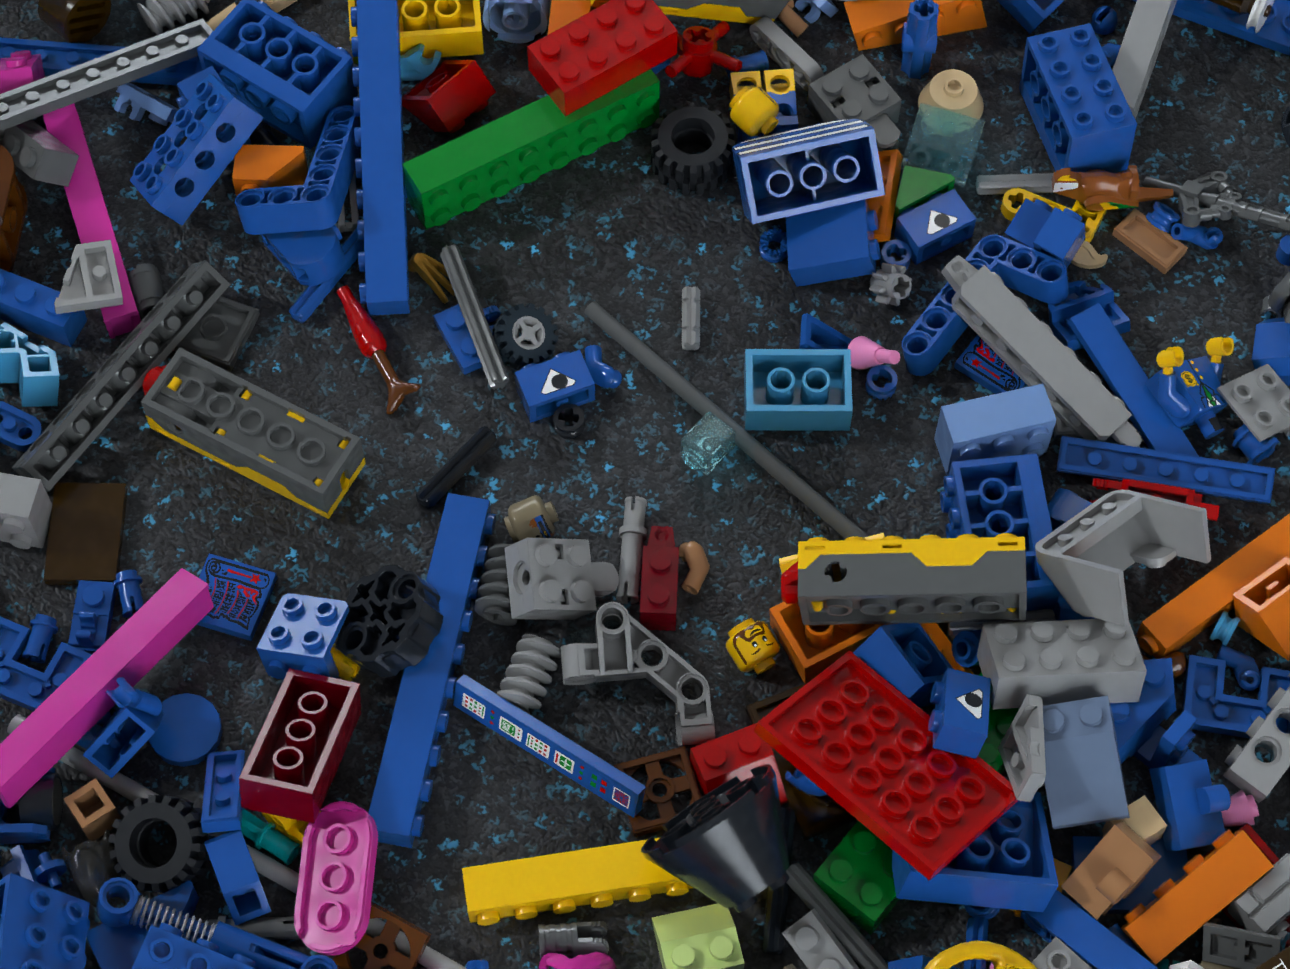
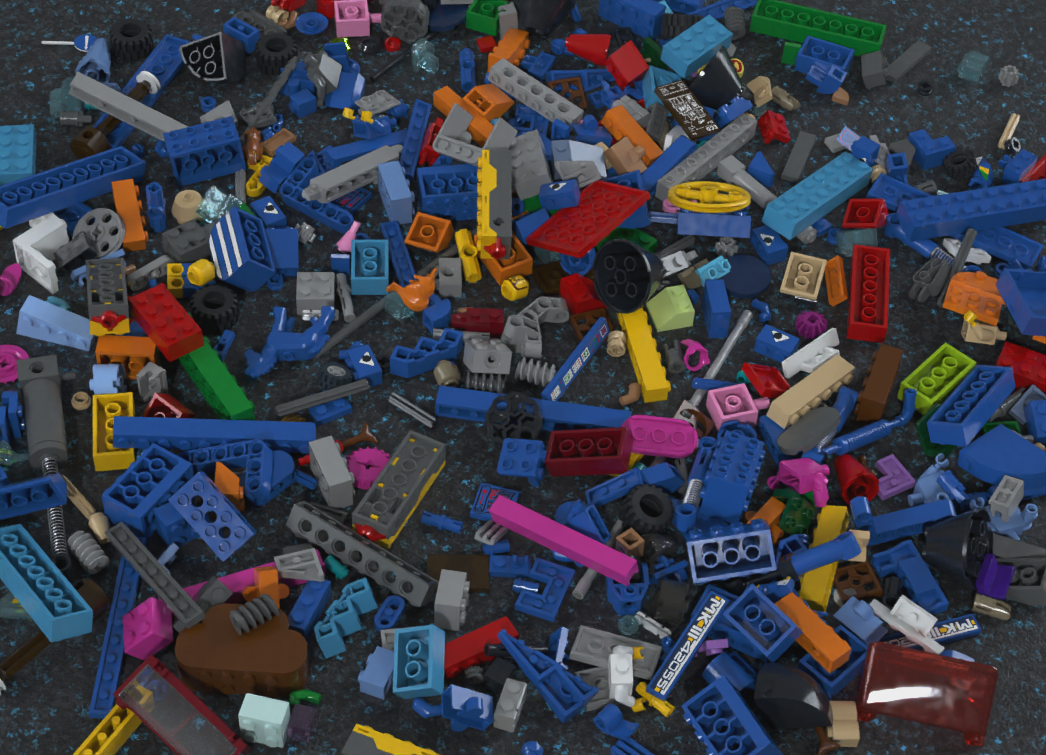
camera: 95 degrees left, 15 degrees down
none -> light grey hinge [136,362,169,403]
none -> blue bush [200,96,216,112]
none -> light grey wing [200,100,238,127]
none -> blue bar [213,329,236,361]
none -> orange piece [241,566,290,609]
none -> blue animal [244,306,336,381]
none -> blue brick [289,89,317,118]
none -> light grey brick [296,272,335,315]
none -> light grey brick [309,435,355,509]
none -> teal pin [324,554,349,580]
none -> light grey pin [335,273,356,322]
none -> dark pink gear [346,446,390,490]
none -> blue tile [380,220,418,287]
none -> orange piece [386,268,437,312]
none -> blue brick [390,328,463,378]
none -> orange slope [404,212,454,253]
none -> blue pin [421,511,464,534]
none -> blue brick [423,293,451,334]
none -> light grey brick [435,258,462,297]
none -> light grey tile [474,519,508,546]
none -> tan wheel [607,330,626,357]
none -> medium nougat arm [619,383,641,406]

